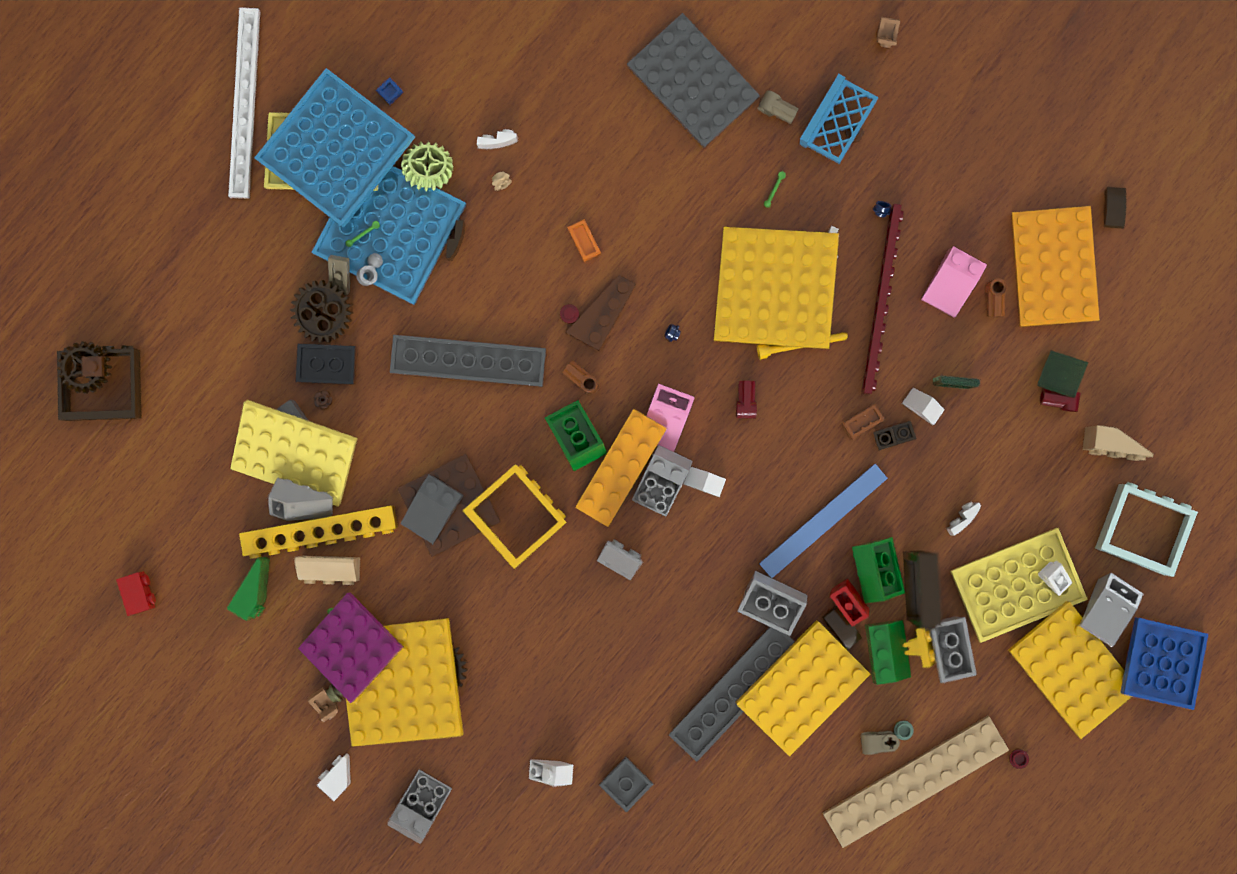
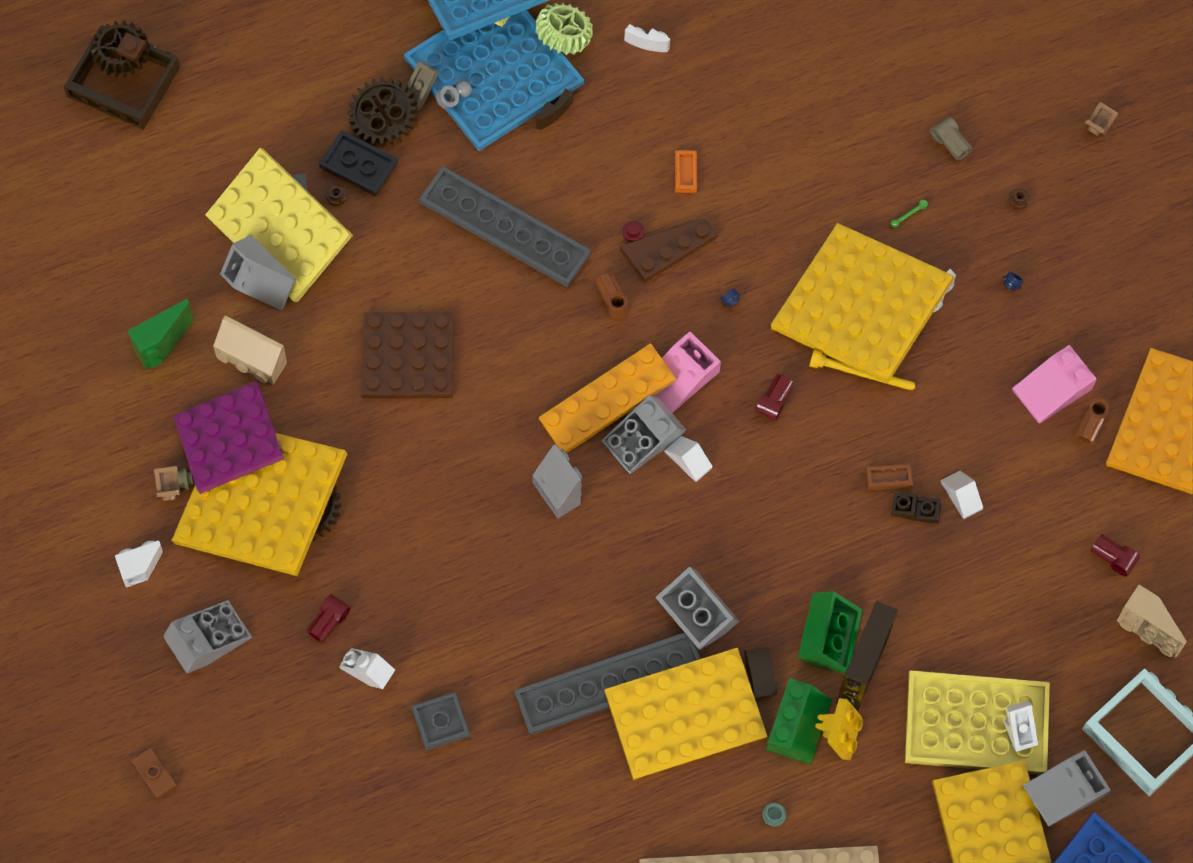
camera: 25 degrees right, 20 degrees down
red brick [116,571,156,616] -> none
yellow brick [239,505,398,559] -> none
bright green hinge [345,221,380,247] -> none
dark grey slope [400,475,464,544] -> none
yellow window [462,464,567,569] -> none
tan plate [492,172,512,190] -> none
green slope [545,400,607,471] -> none
dark grey plate [627,13,760,148] -> none
medium blue tile [759,464,888,578] -> none
dark azure fence [800,74,878,164] -> none
red brick [830,579,870,627] -> none
dark tan piece [860,731,900,755] -> none
dark red plate [861,204,904,395] -> none
light grey slope [930,617,976,683] -> none
clear green tile [933,375,980,390] -> none
white slope [946,501,981,536] -> none
clear green tile [1037,351,1089,398] -> none
none -> dark red piece [306,594,351,643]

